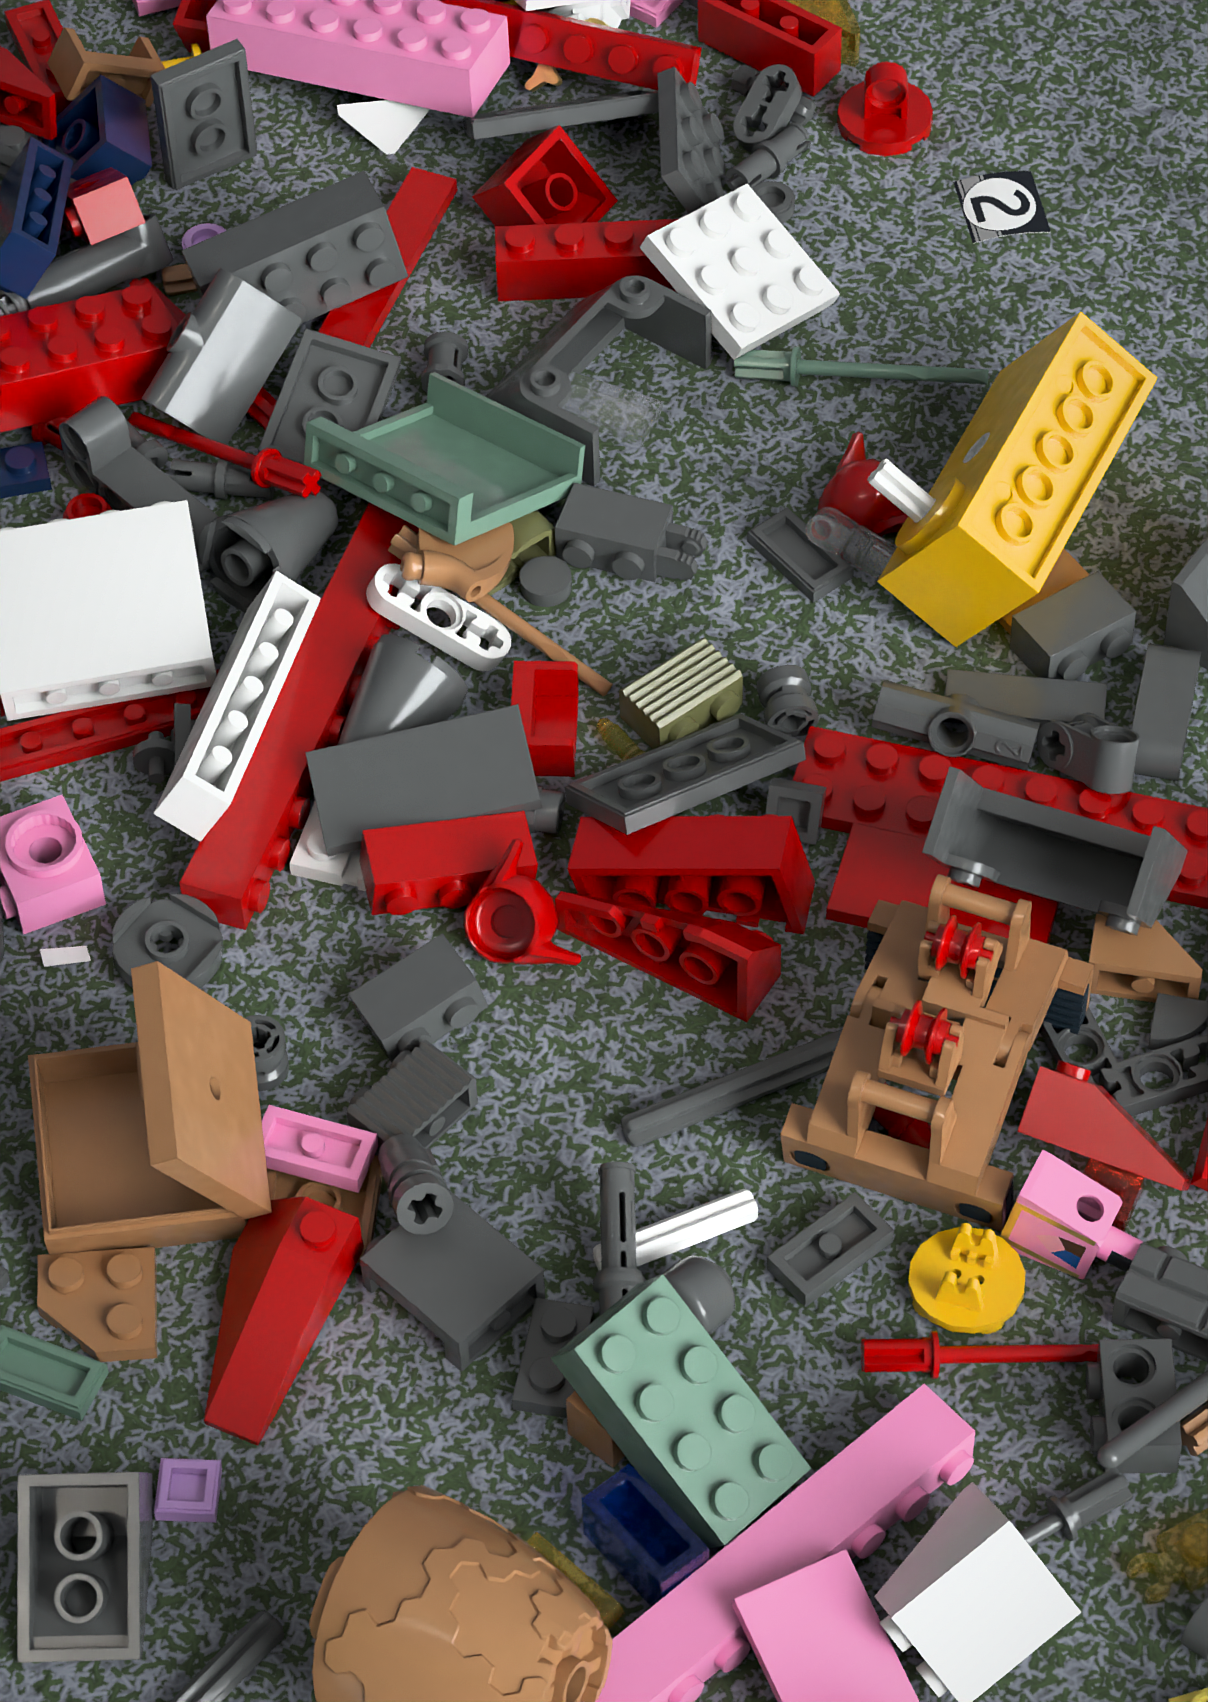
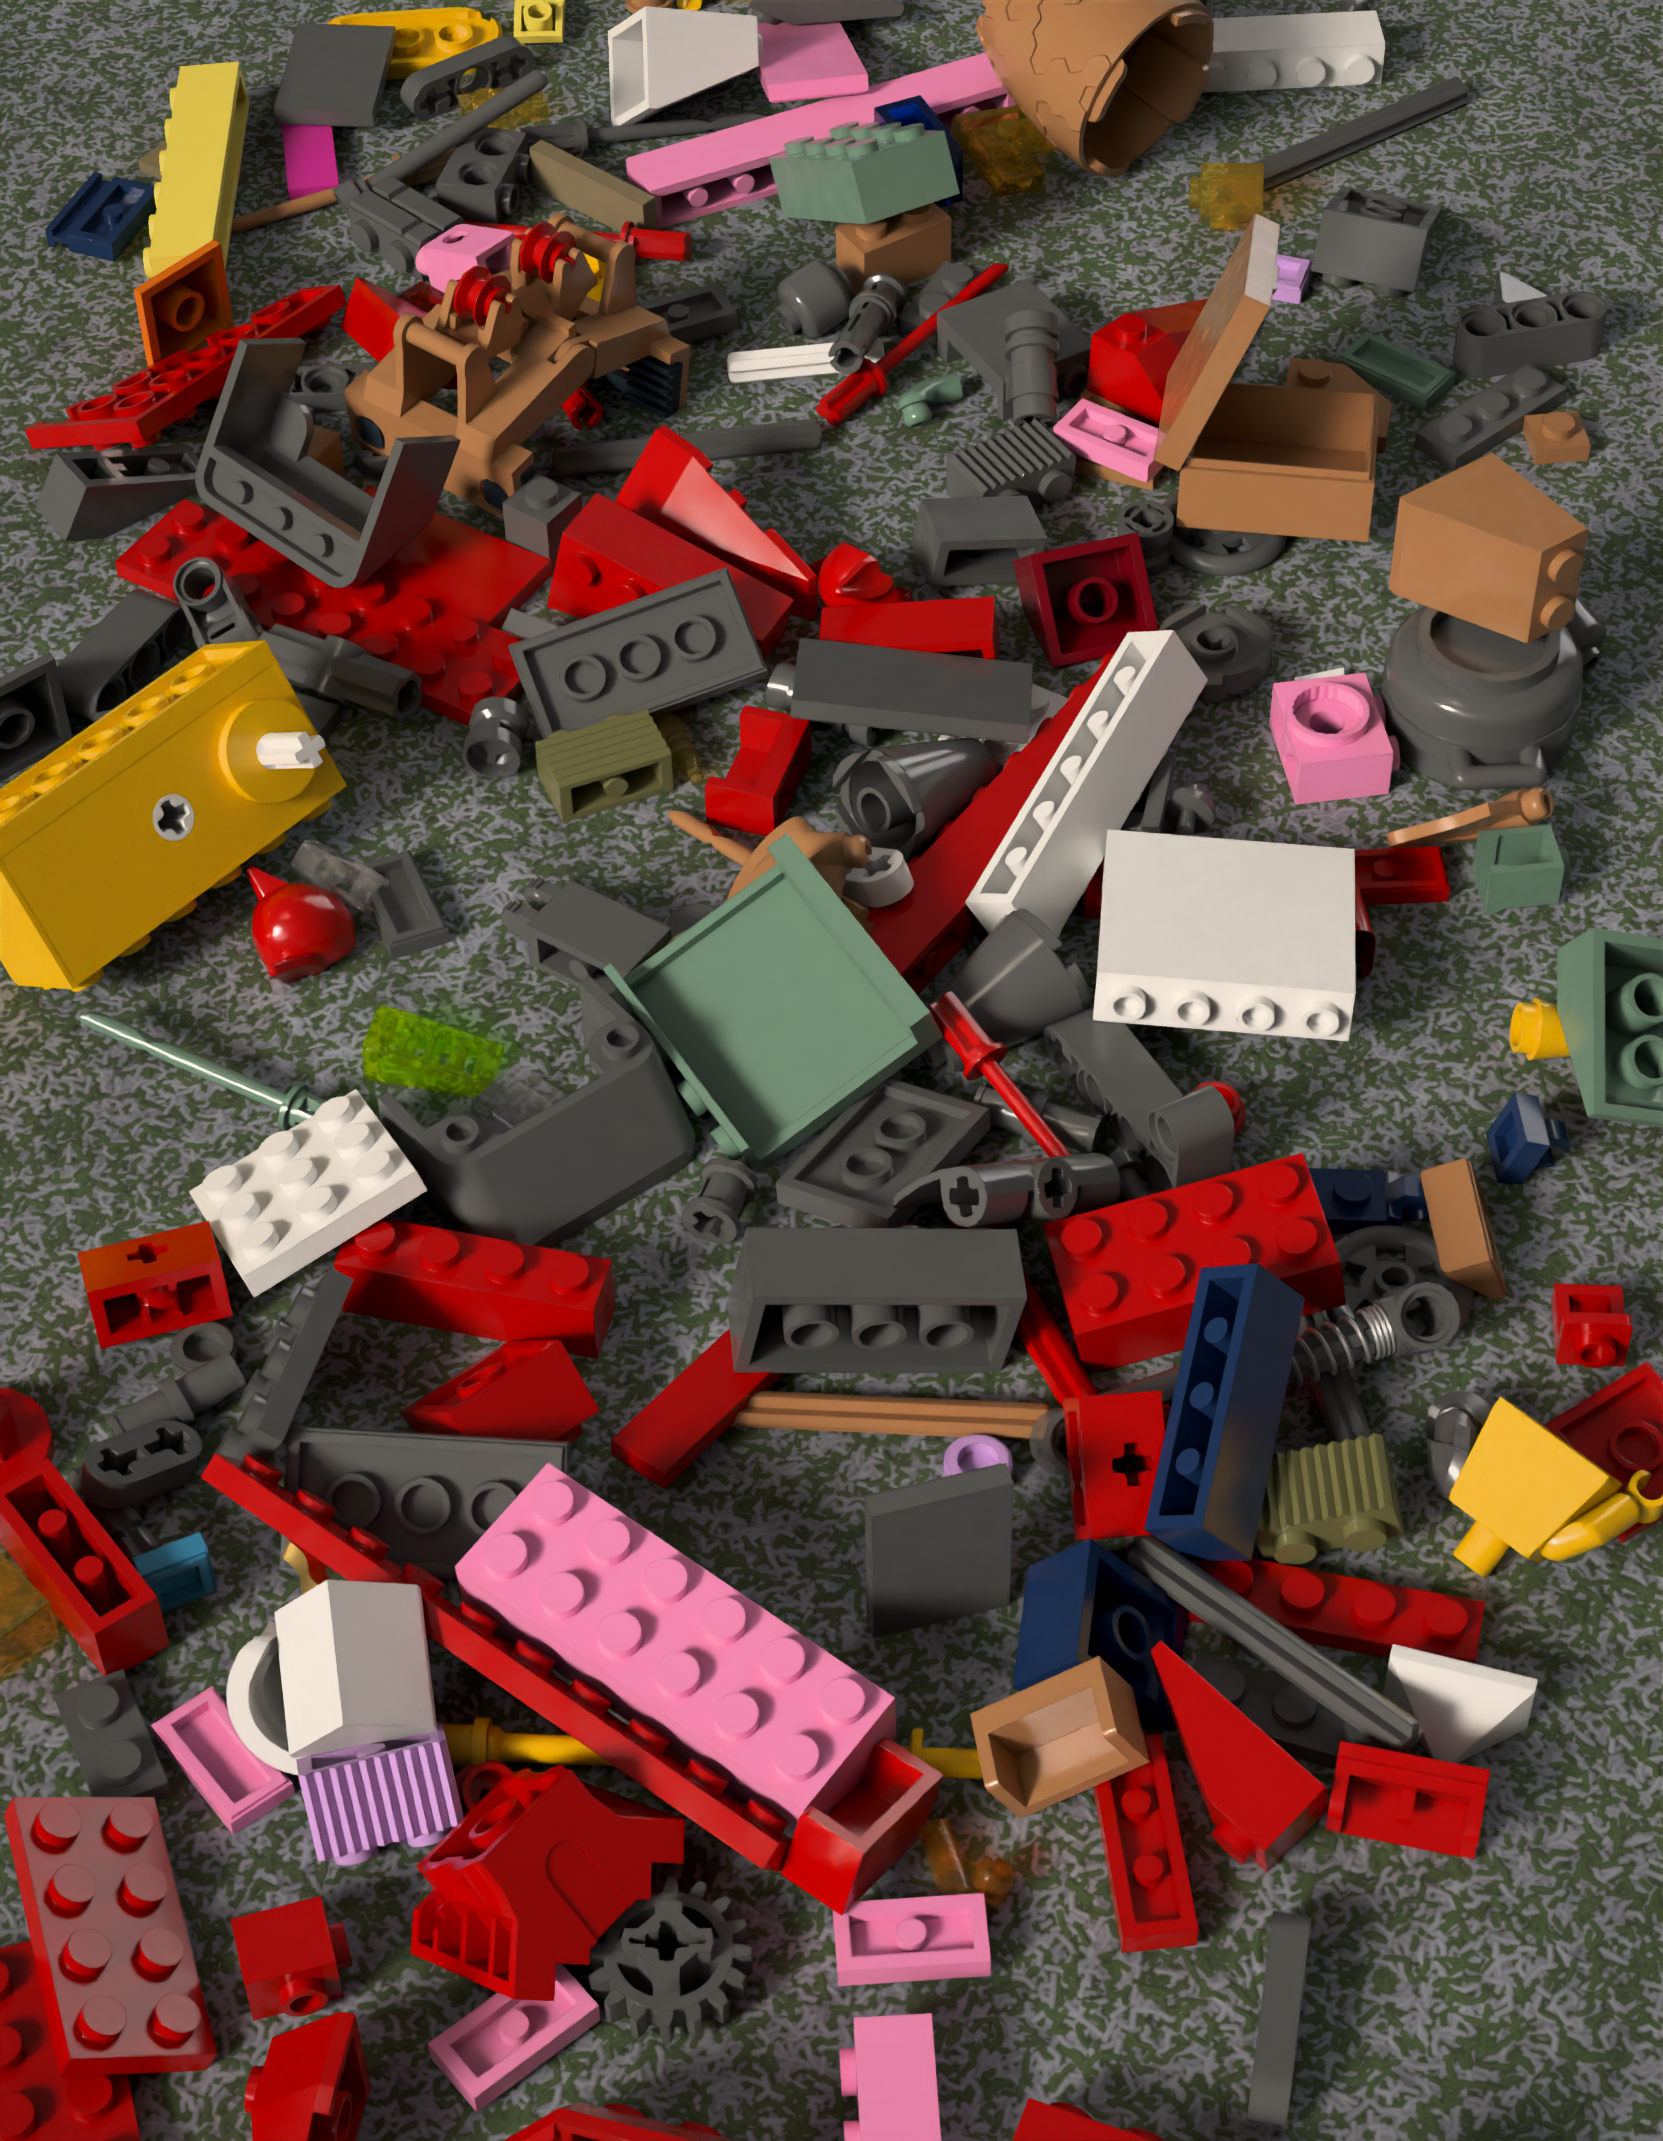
camera: 165 degrees left, 5 degrees down
none -> red brick [77,1221,233,1349]
none -> dark azure tile [132,1532,217,1613]
none -> clear neon green slope [362,1005,505,1100]
none -> dark grey brick [502,473,583,572]
none -> dark tan tile [529,139,657,233]
none -> red piece [816,263,1009,427]
none -> sand green arm [897,373,963,428]
none -> clear orange arm [918,1819,1015,1909]
none -> dark red slope [1013,532,1159,669]
none -> clear yellow brick [1188,163,1264,232]

